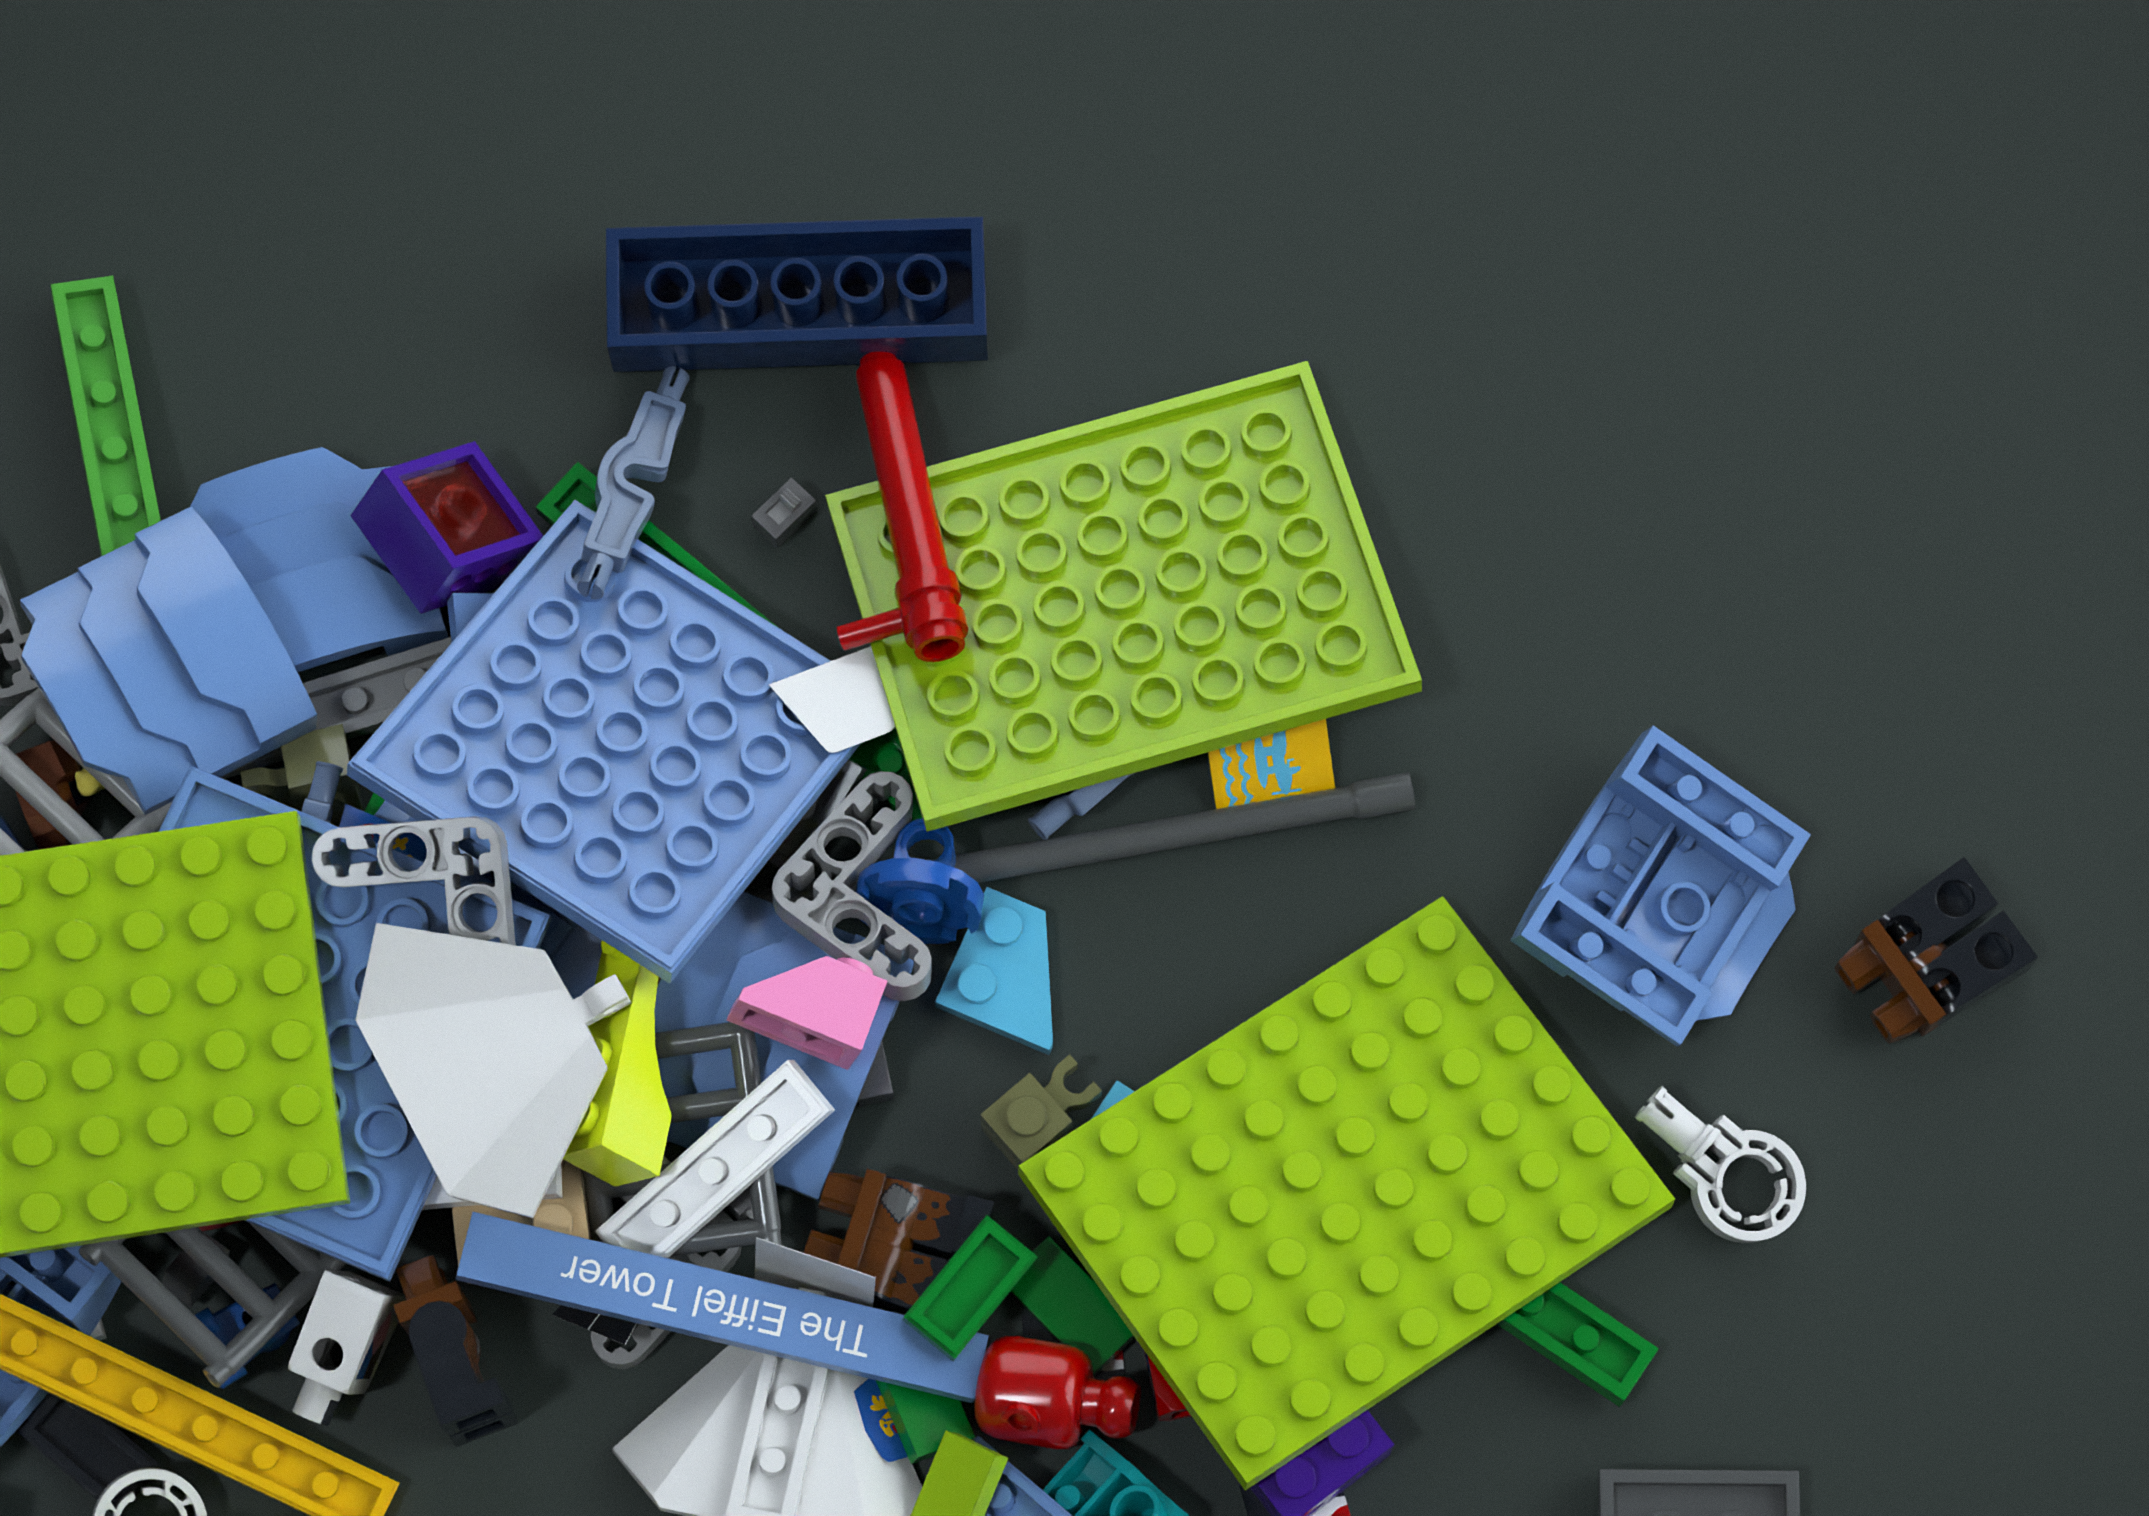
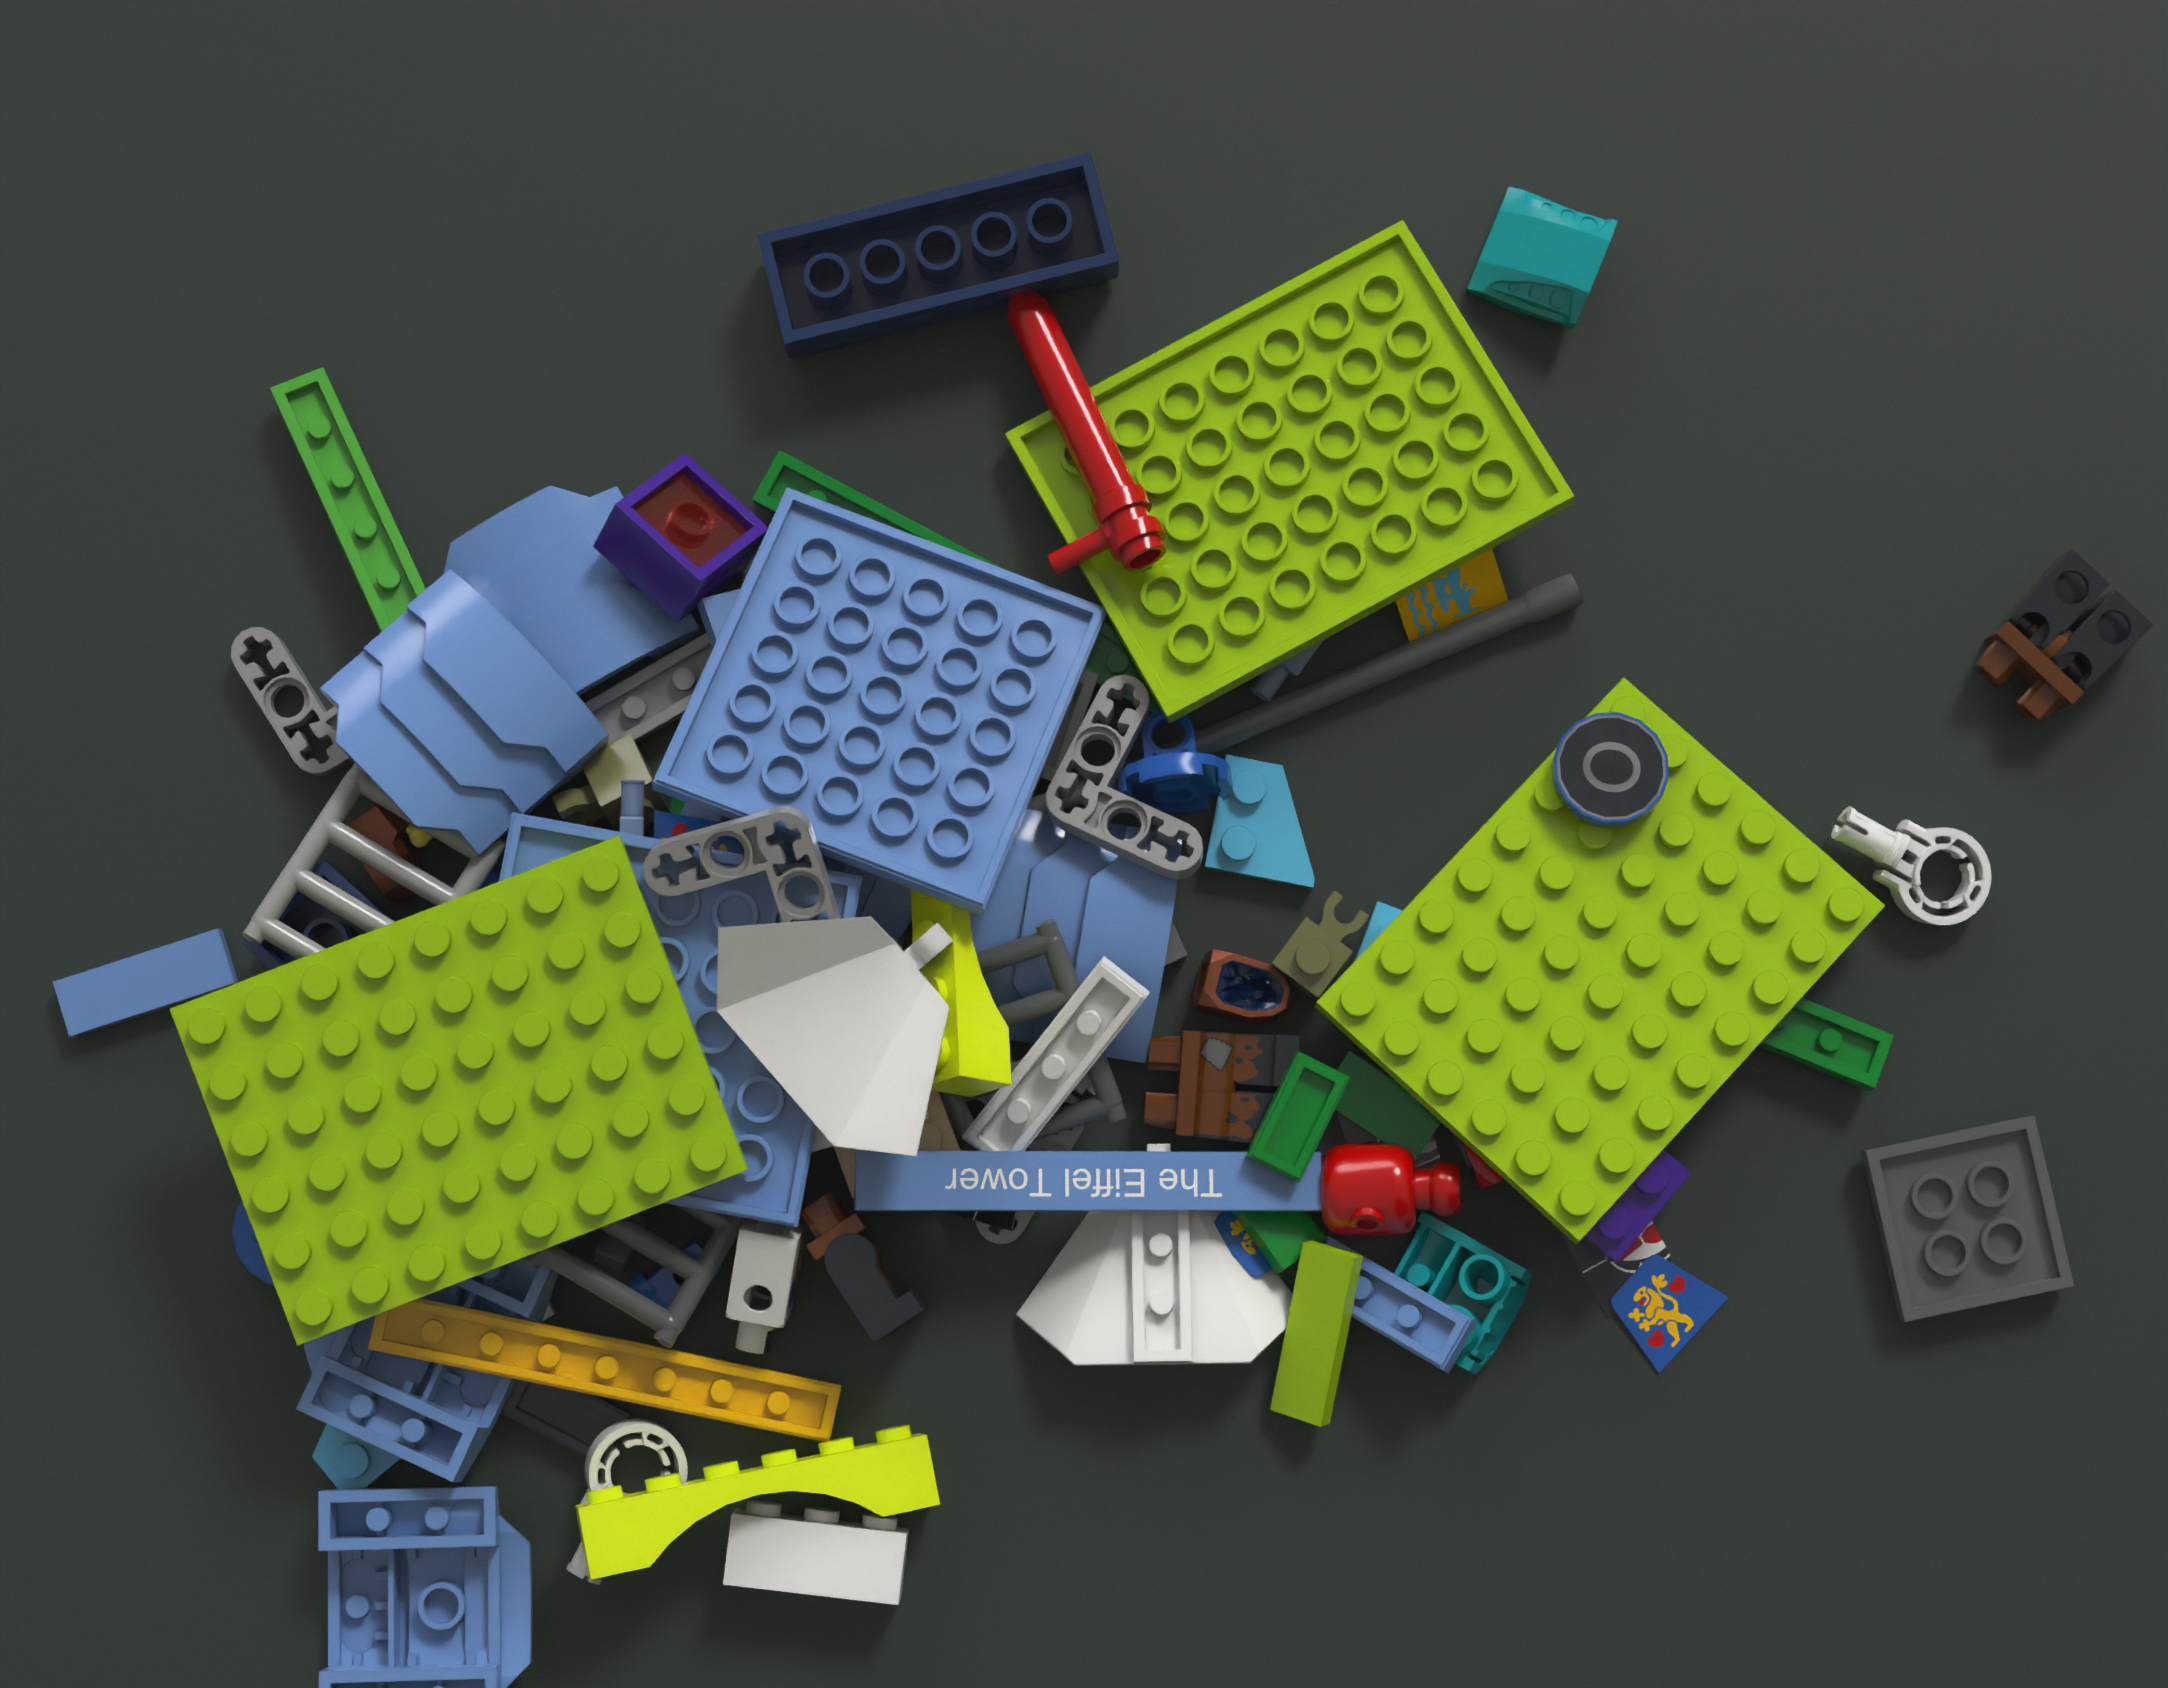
camera: 15 degrees left, 10 degrees up
sand blue piece [577,366,689,599] -> none
bright pink slope [727,956,887,1070] -> none
flat silver piece [751,477,817,549] -> none
white sticker [755,1237,876,1307] -> none
white sticker [769,646,895,753] -> none
medium blue slope [1510,725,1811,1047] -> none
none -> rock [1191,949,1292,1024]
none -> teal slope [1465,187,1618,329]
none -> black tile [1551,712,1669,828]

